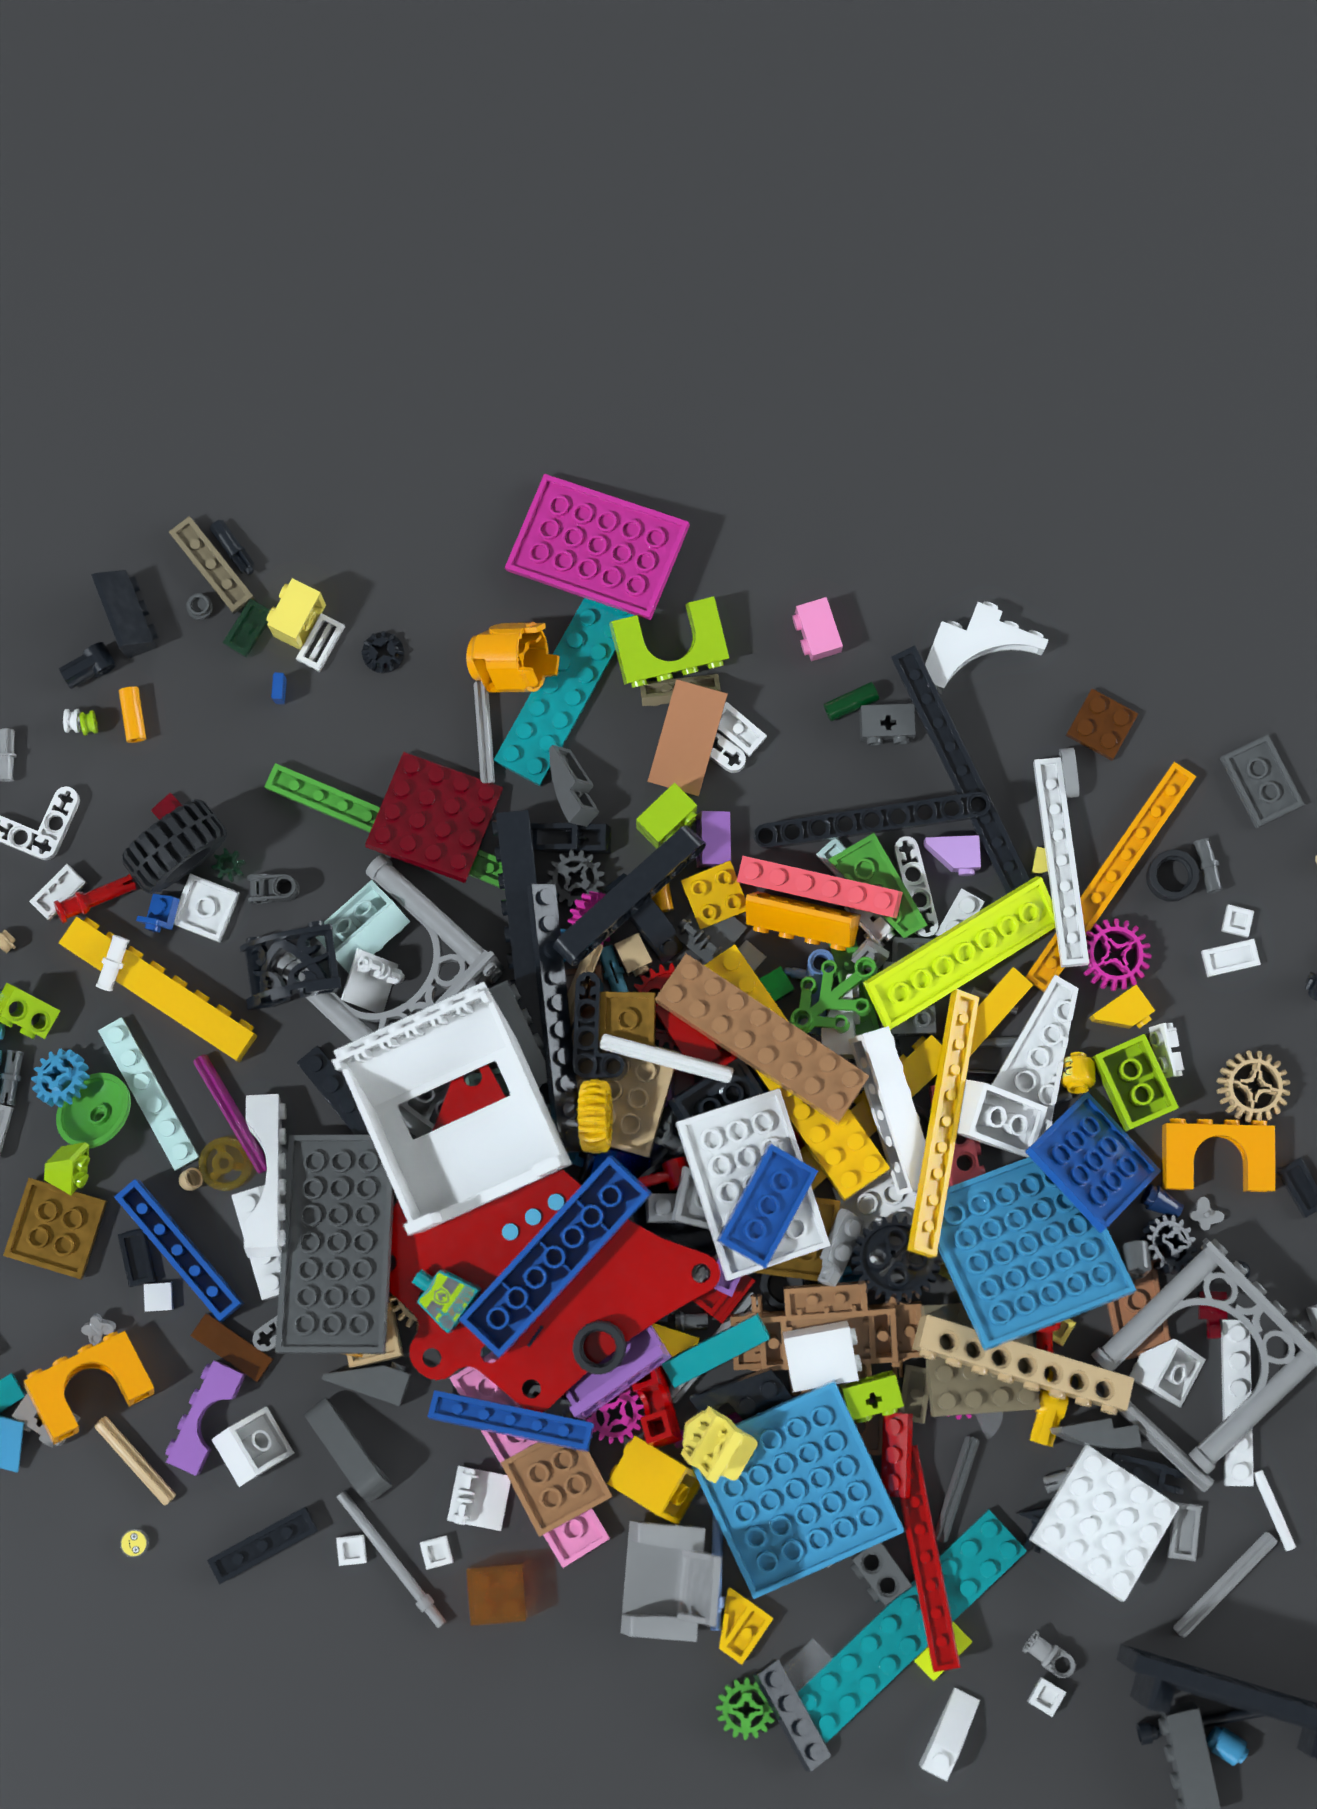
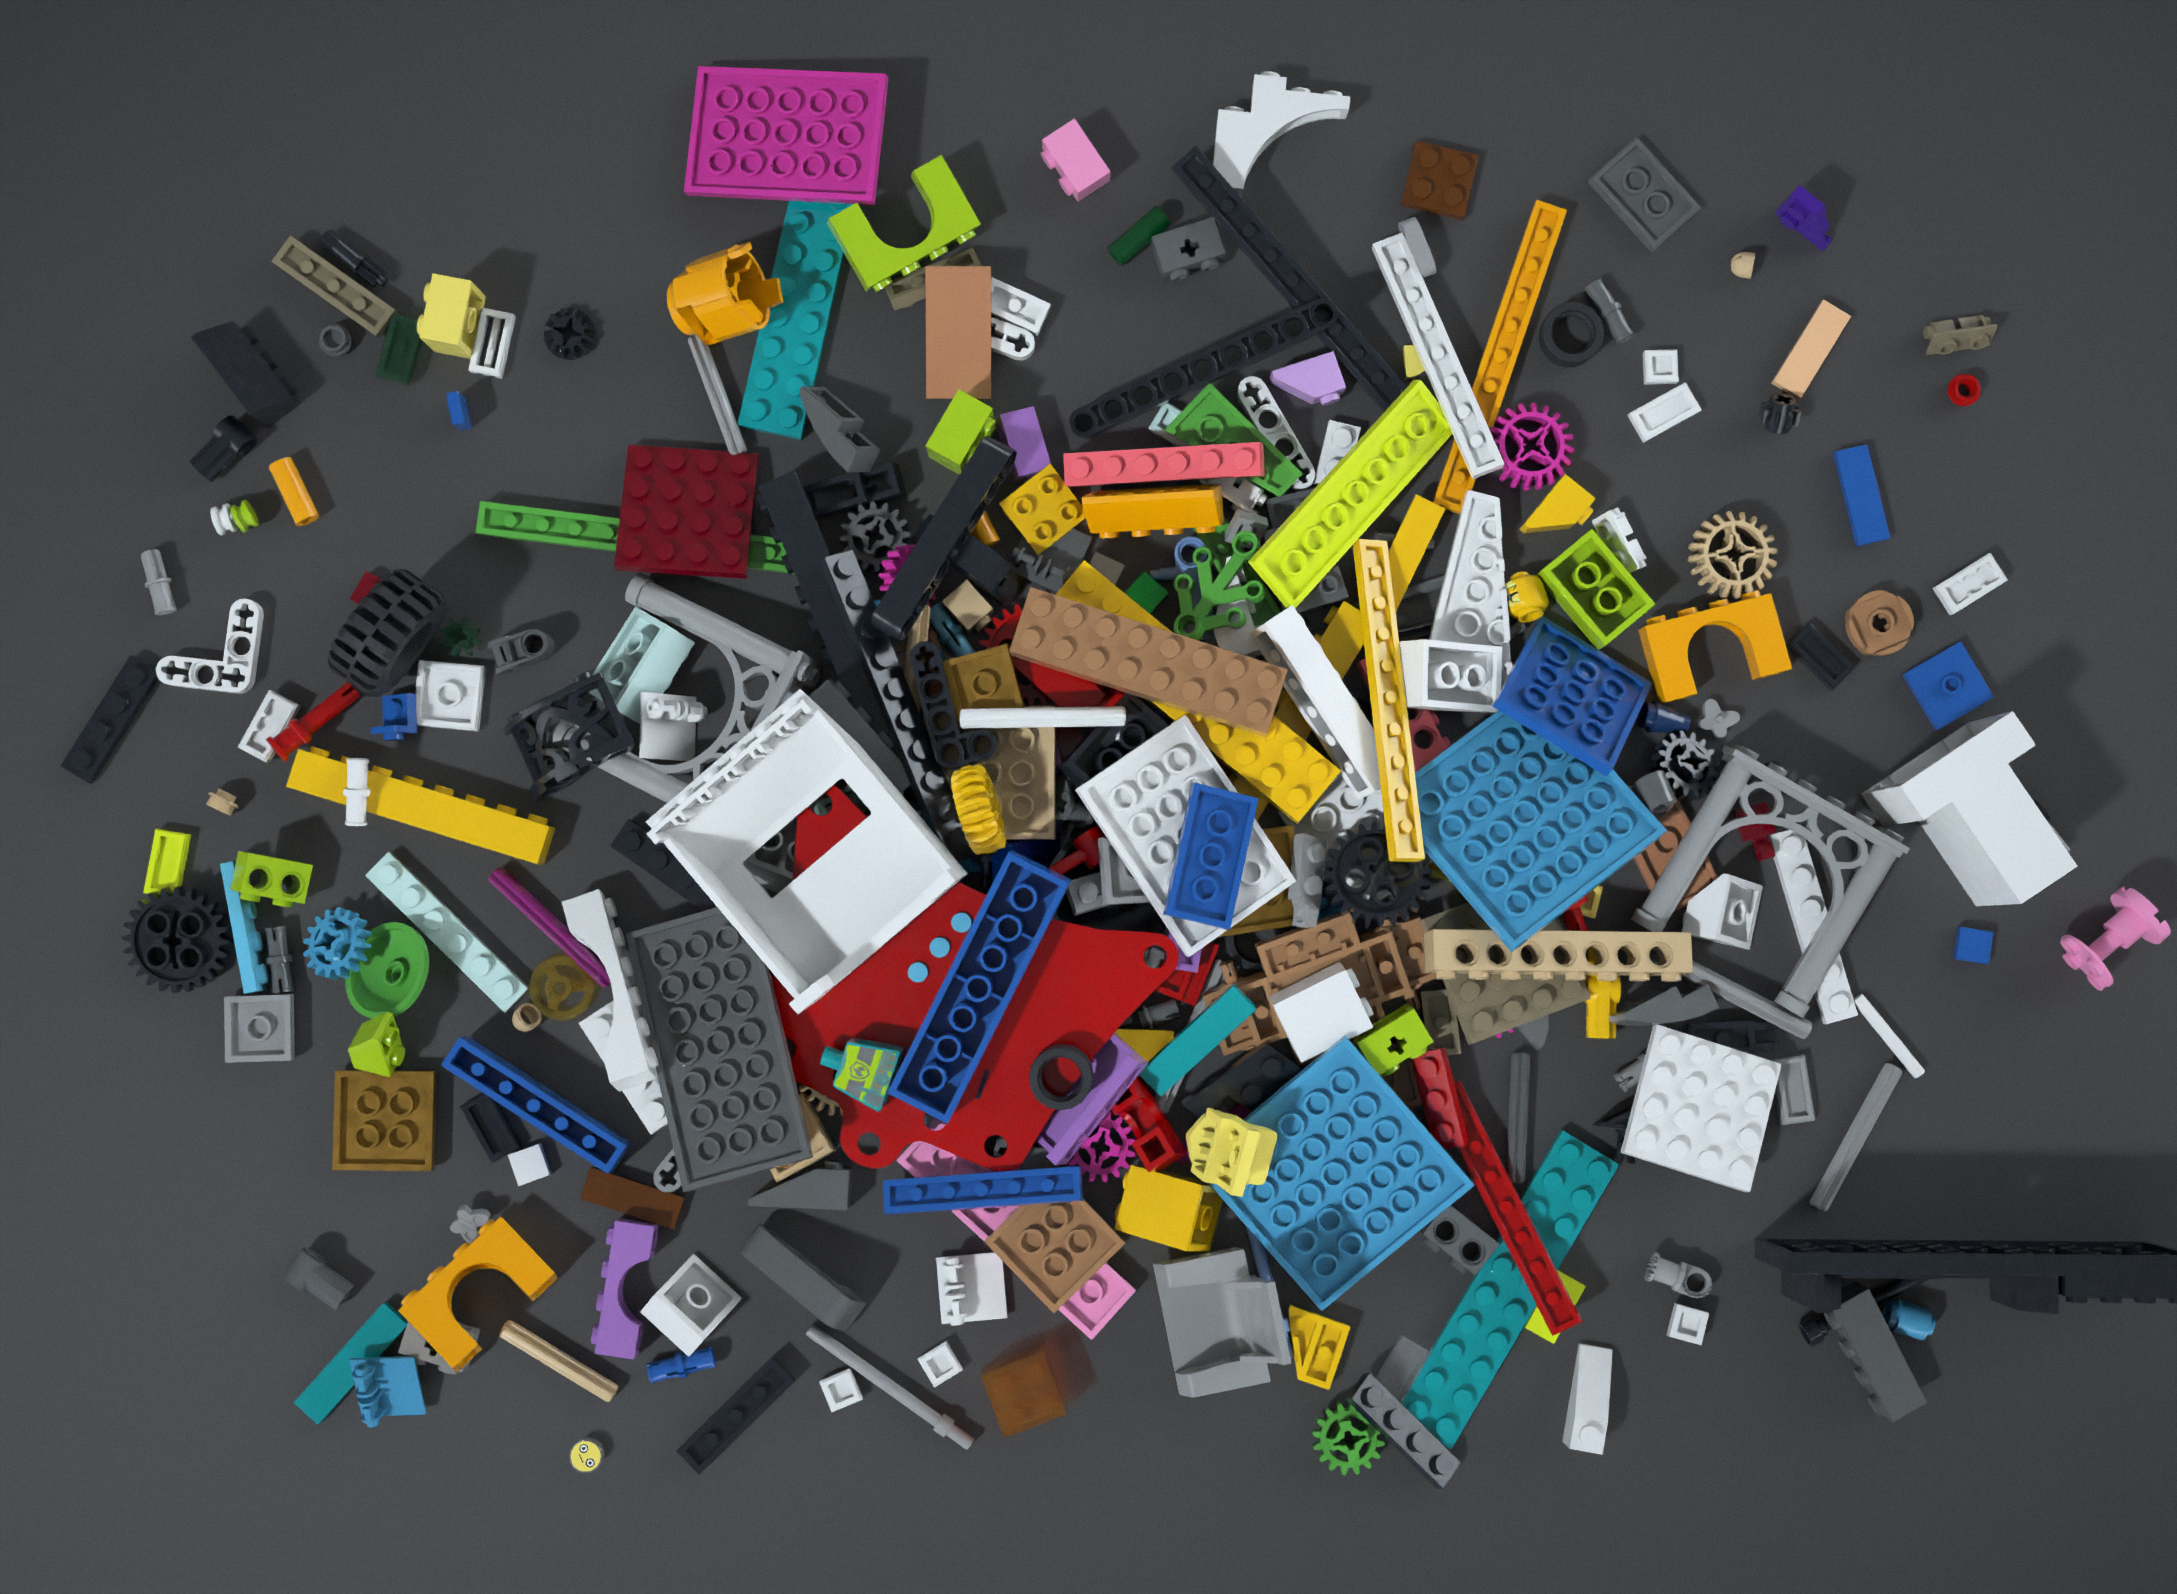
camera: 20 degrees left, 5 degrees up
none -> blue pin [647,1346,717,1384]

